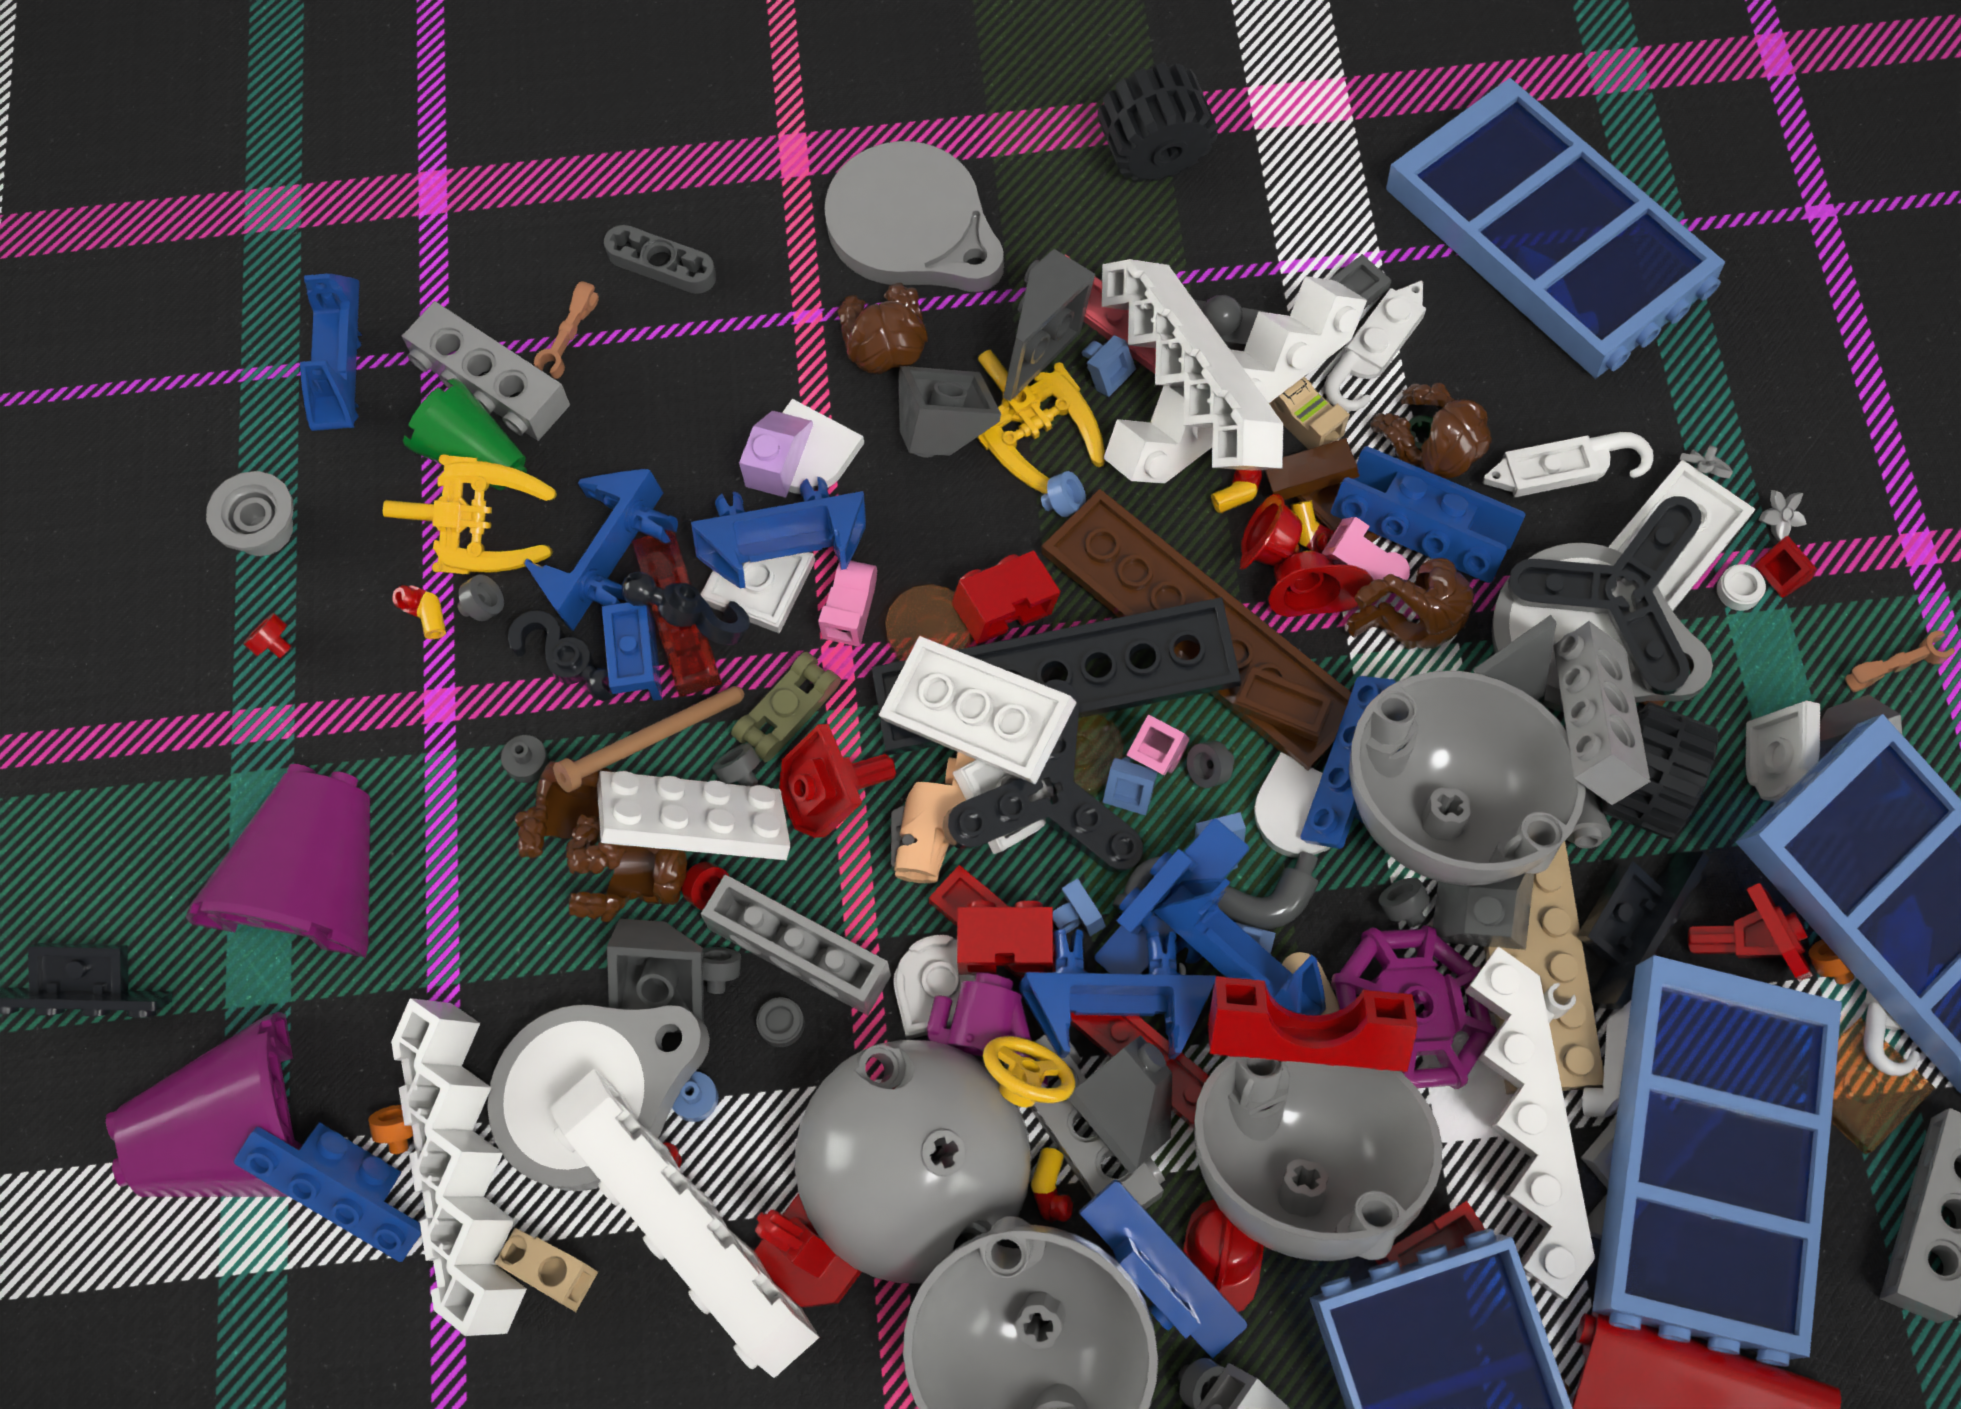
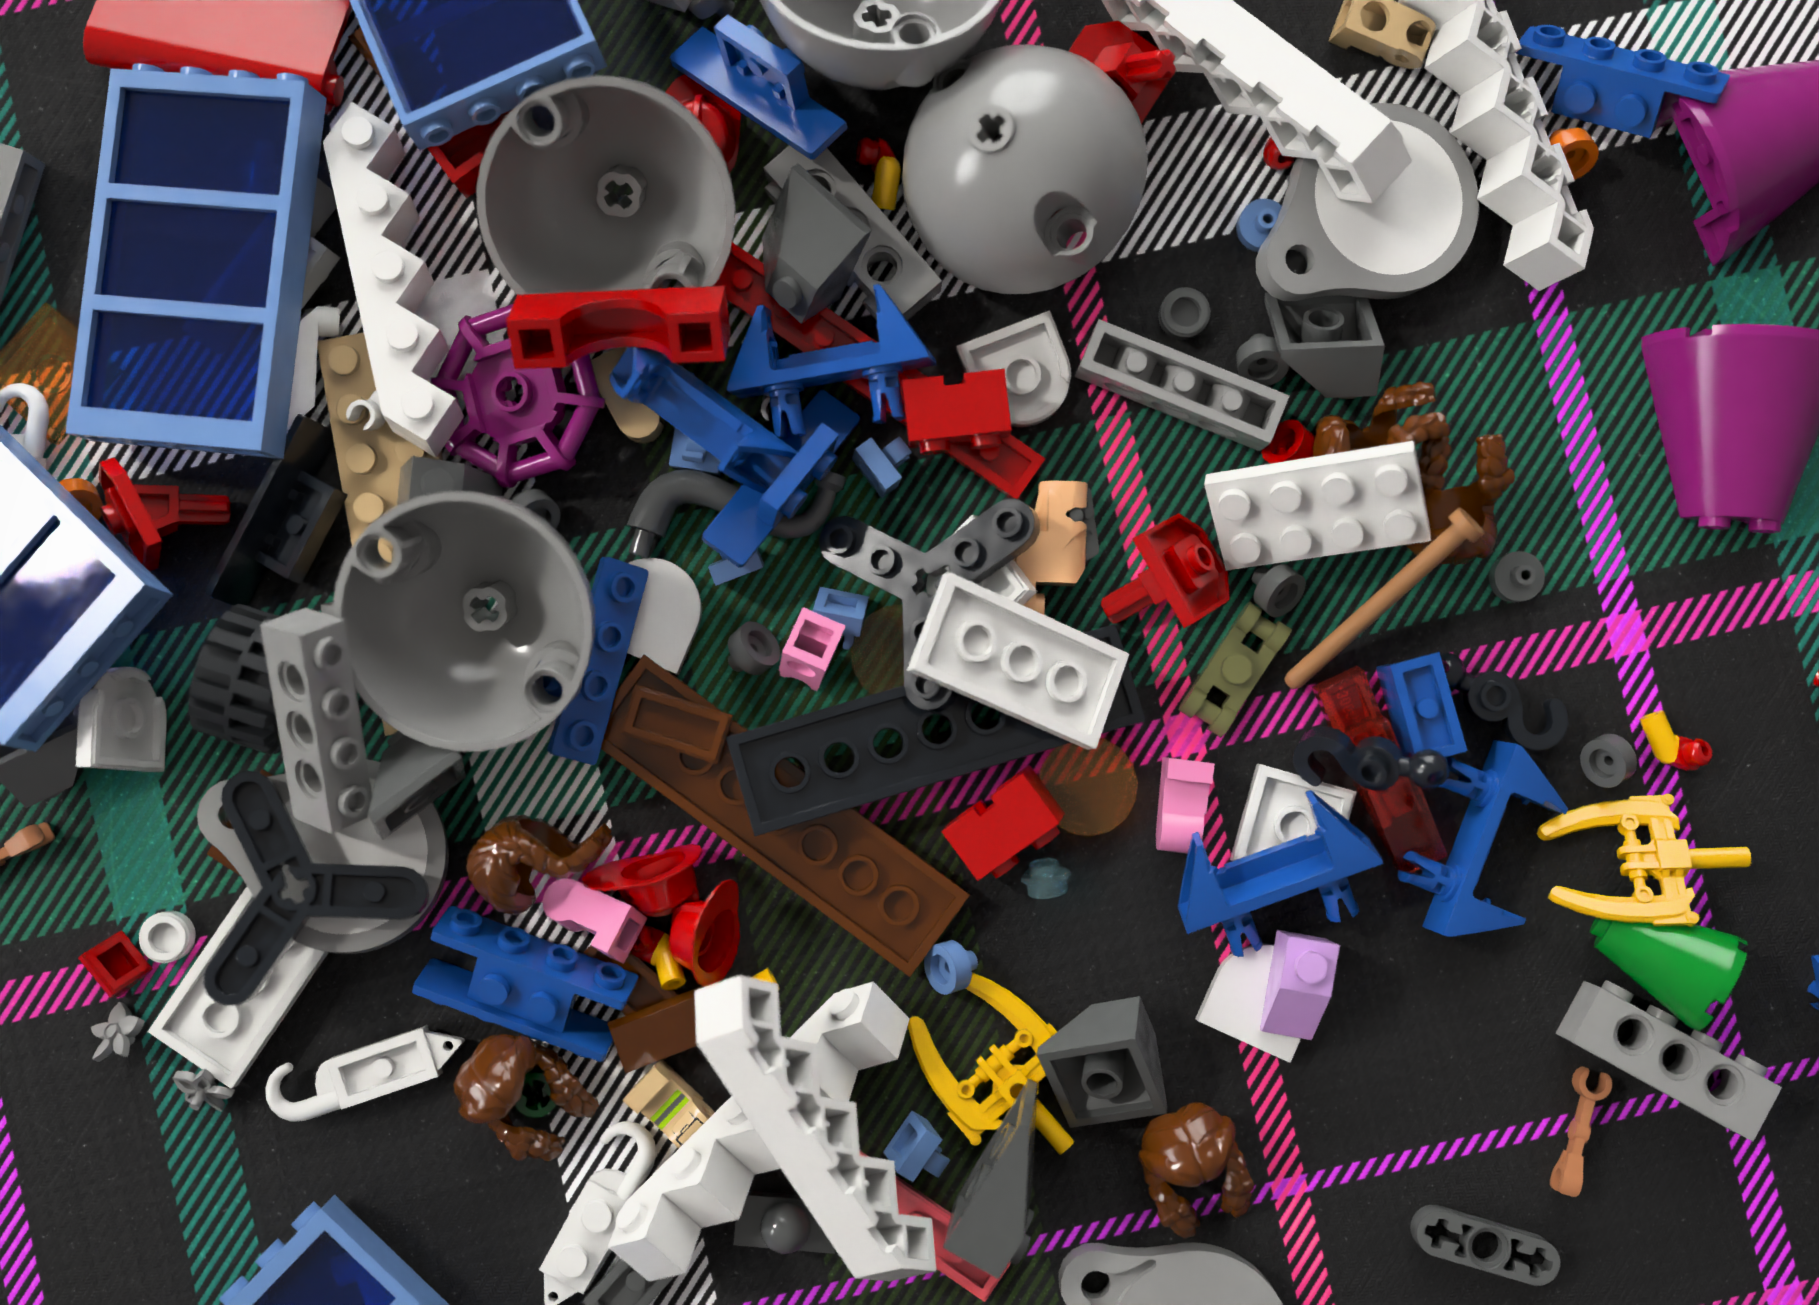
camera: 165 degrees right, 20 degrees up
magenta piece [926,972,1048,1086] -> none
yellow piece [983,1036,1075,1107] -> none
none -> clear light blue plate [1021,858,1071,899]

